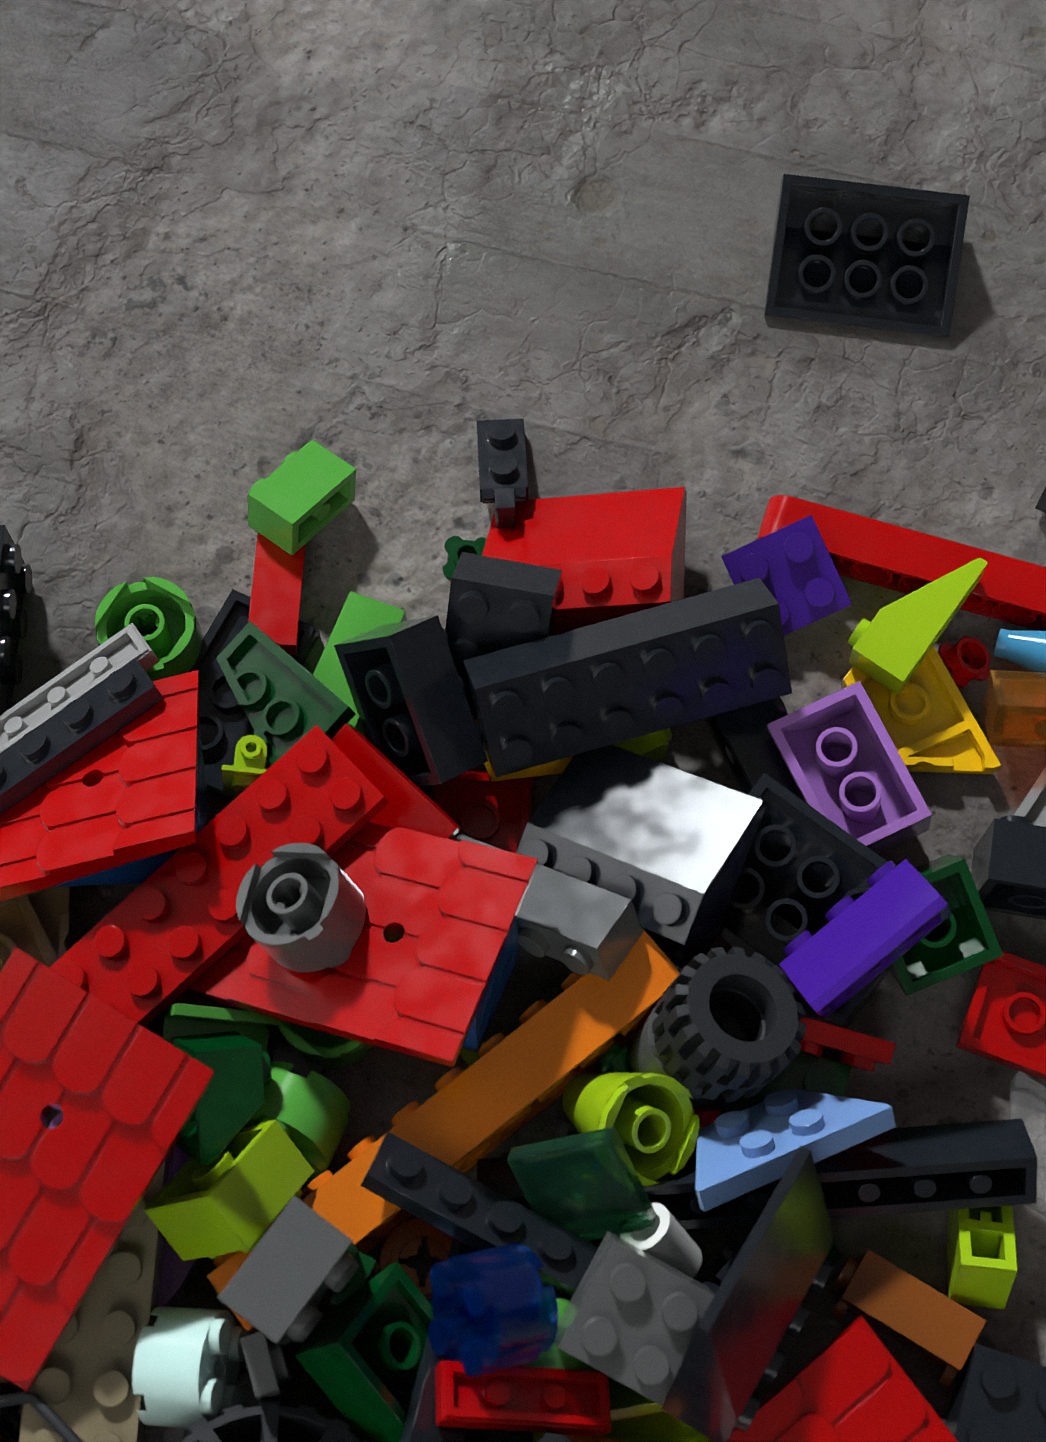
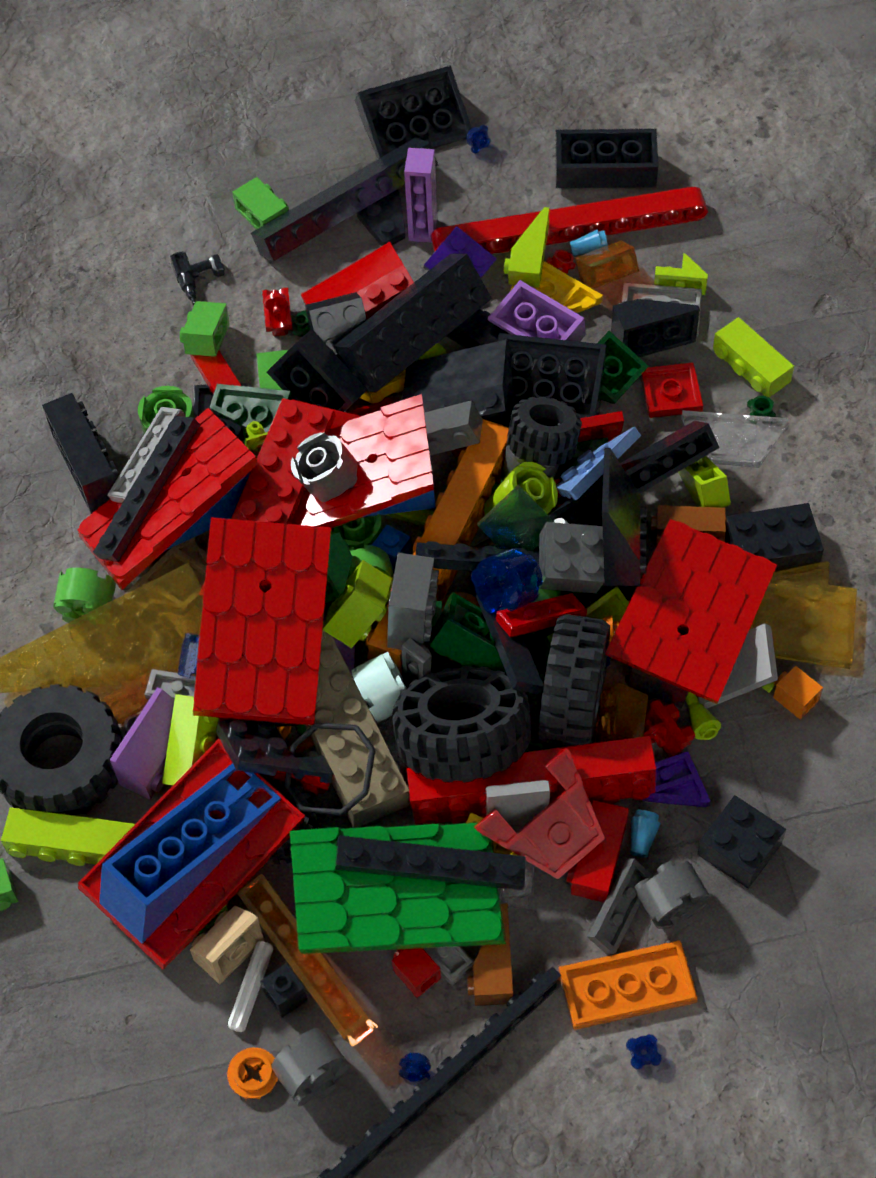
camera: 25 degrees left, 10 degrees down
black hinge [477,419,529,528] -> none
dark purple slope [779,859,951,1018] -> none
none -> black piece [170,252,224,305]
none -> bright green brick [232,177,289,229]
none -> black brick [251,138,438,261]
none -> red hips [262,287,292,336]
none -> black wing [357,190,405,246]
none -> blue brick [372,525,412,573]
none -> medium lavender brick [404,148,438,243]
none -> clear blue plate [466,125,491,154]

